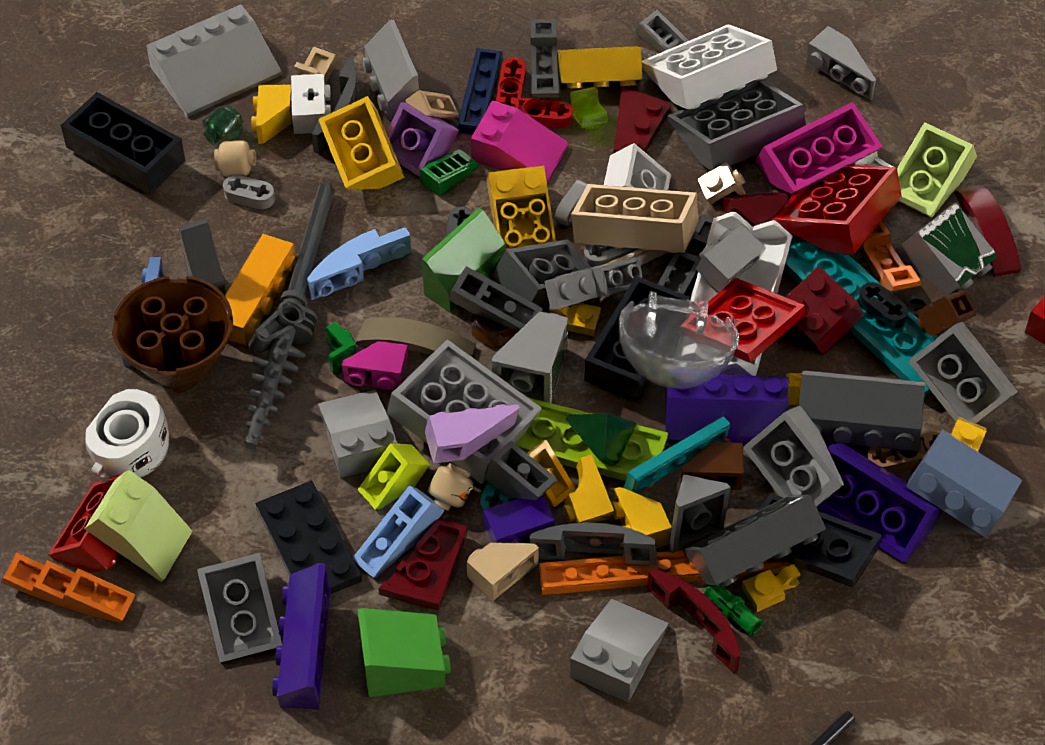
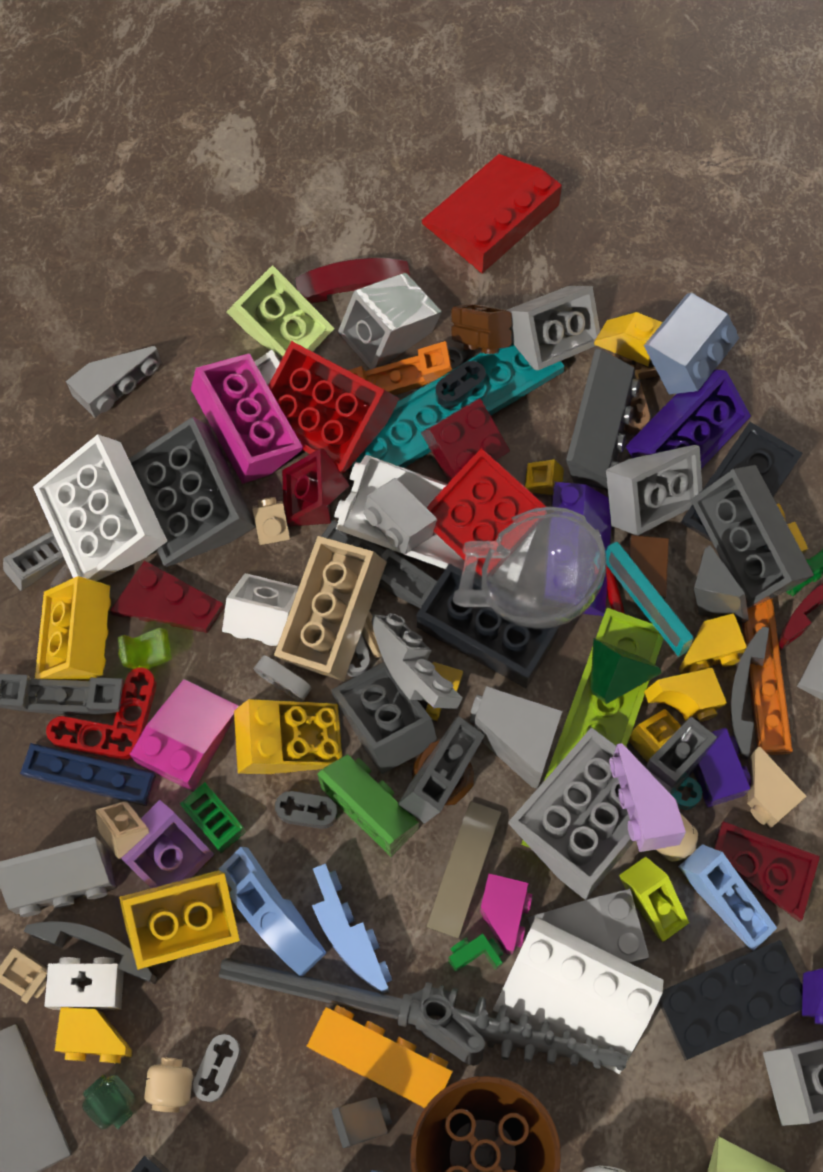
camera: 85 degrees left, 15 degrees up
none -> medium blue slope [219,847,326,976]
none -> white slope [493,917,664,1074]

